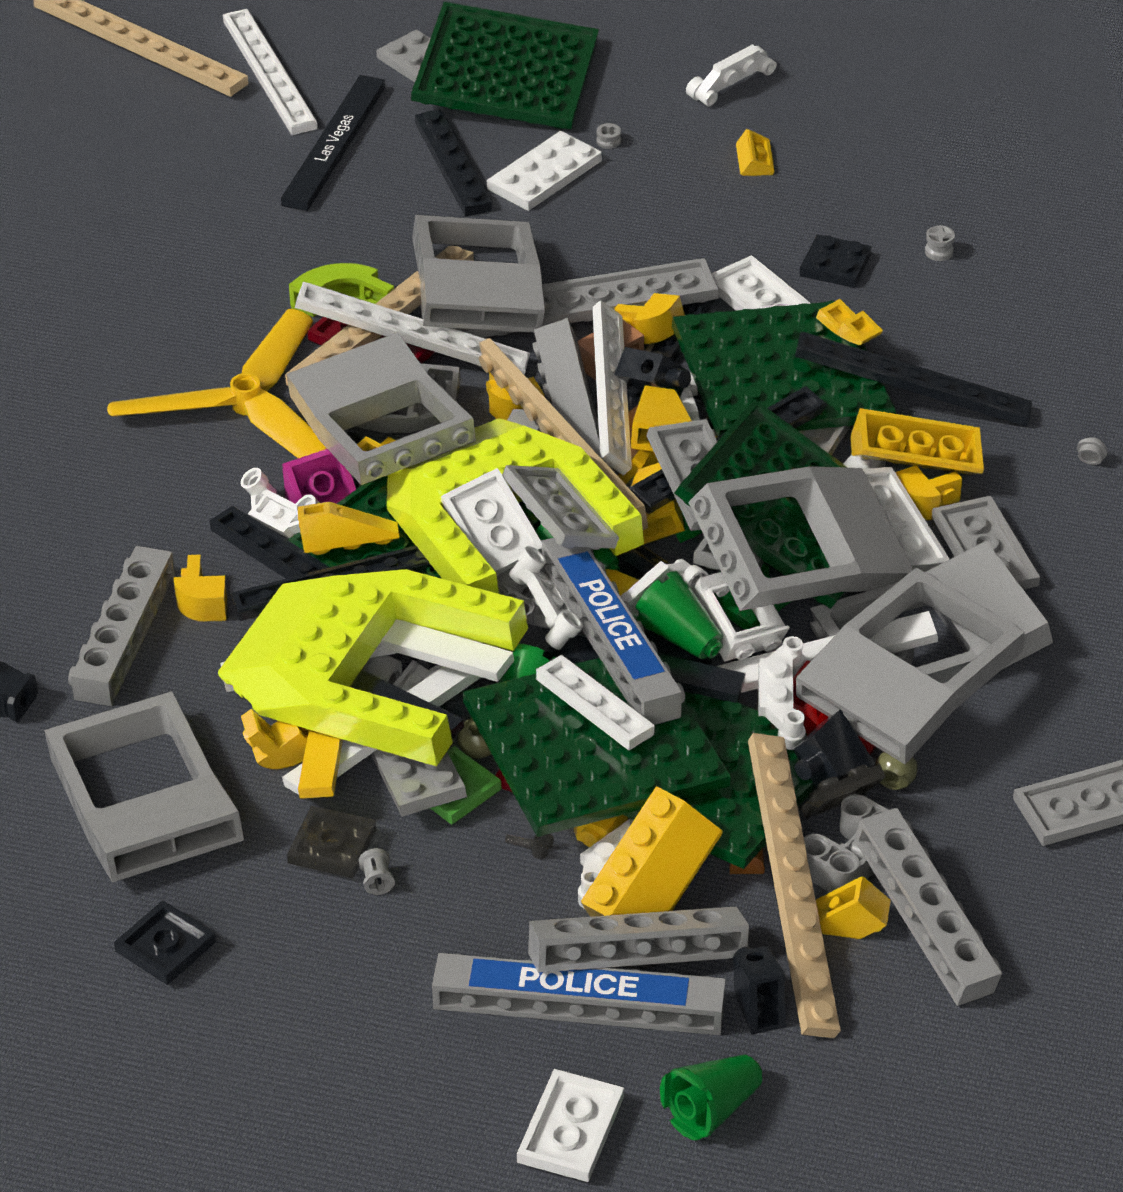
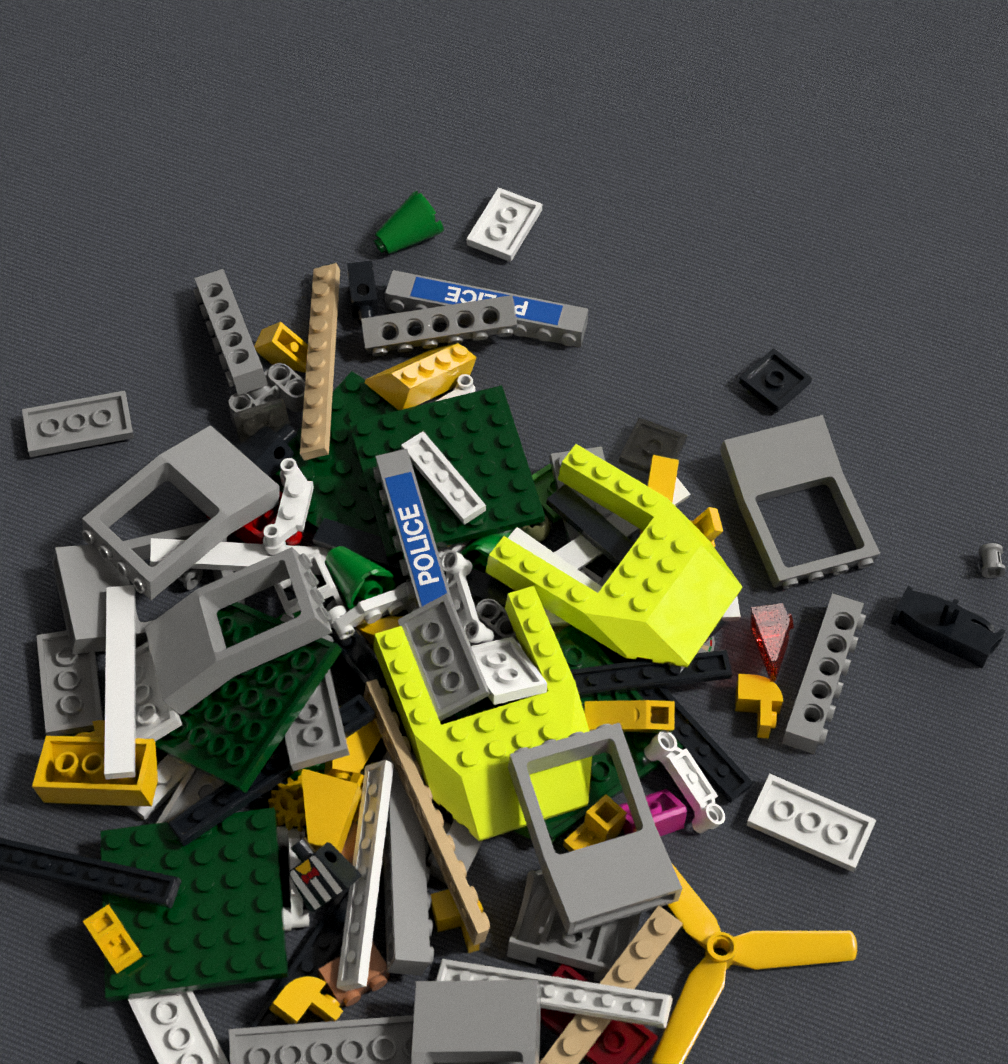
camera: 175 degrees left, 15 degrees up
light grey bush [358,848,395,895] -> none
none -> white tile [104,585,136,779]
none -> white plate [747,774,876,872]
none -> clear red slope [750,603,793,682]

